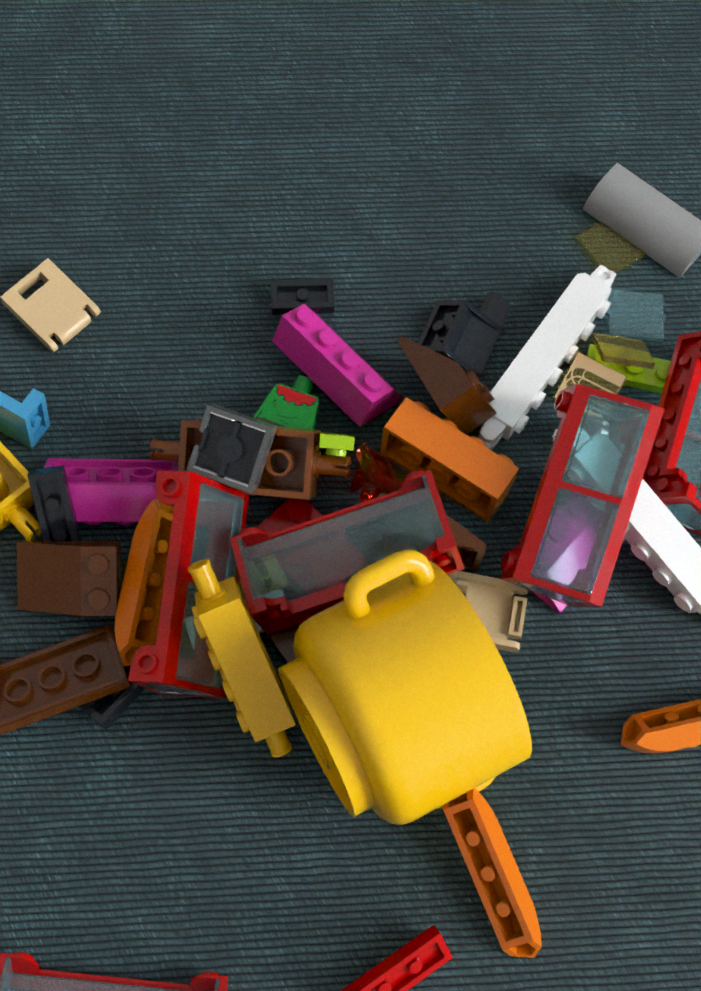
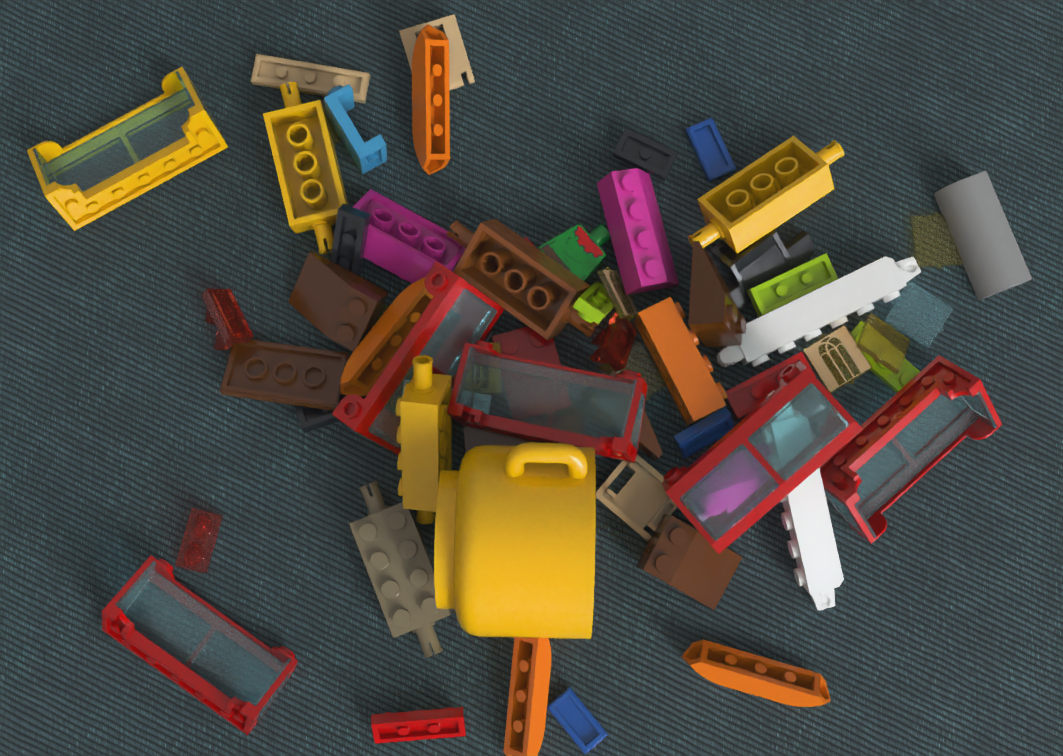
camera: 35 degrees right, 15 degrees up
piece [186,404,278,493] -> none
none -> clear red tile [175,508,223,573]
none -> dark tan brick [349,481,452,658]
none -> orange brick [412,24,450,175]
none -> blue tile [547,686,608,754]
none -> clear yellow piece [597,267,638,321]
none -> reddish brown slope [636,514,742,610]
none -> blue tile [674,407,734,458]
none -> blue tile [685,117,736,182]
none -> yellow brick [688,136,844,253]
none -> red plate [725,352,816,419]
none -> lime plate [746,253,838,317]

